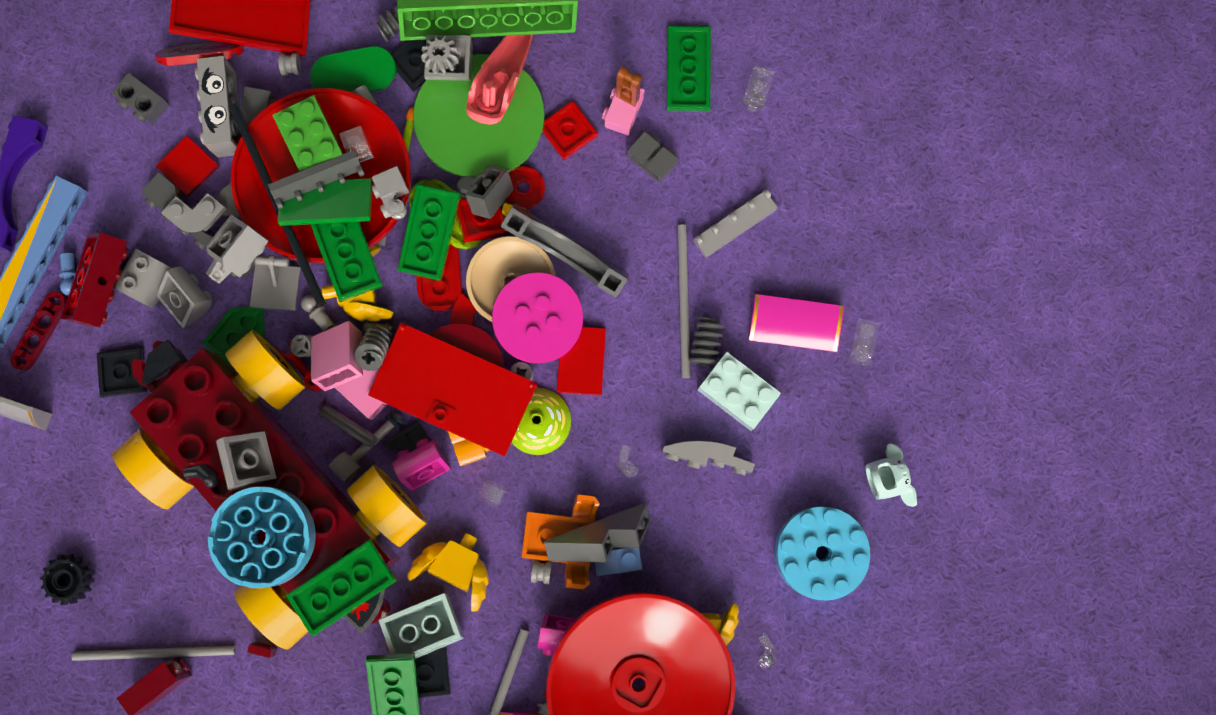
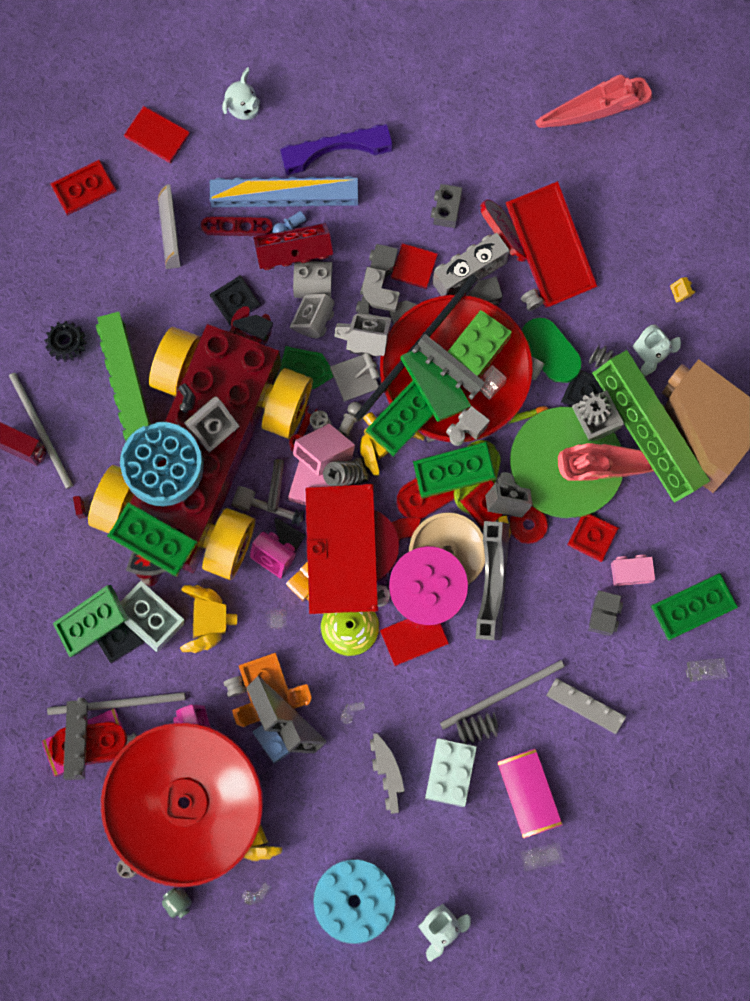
camera: 65 degrees right, 5 degrees down
dark orange plate [616,65,643,107] -> none
none -> bright green brick [96,312,151,441]

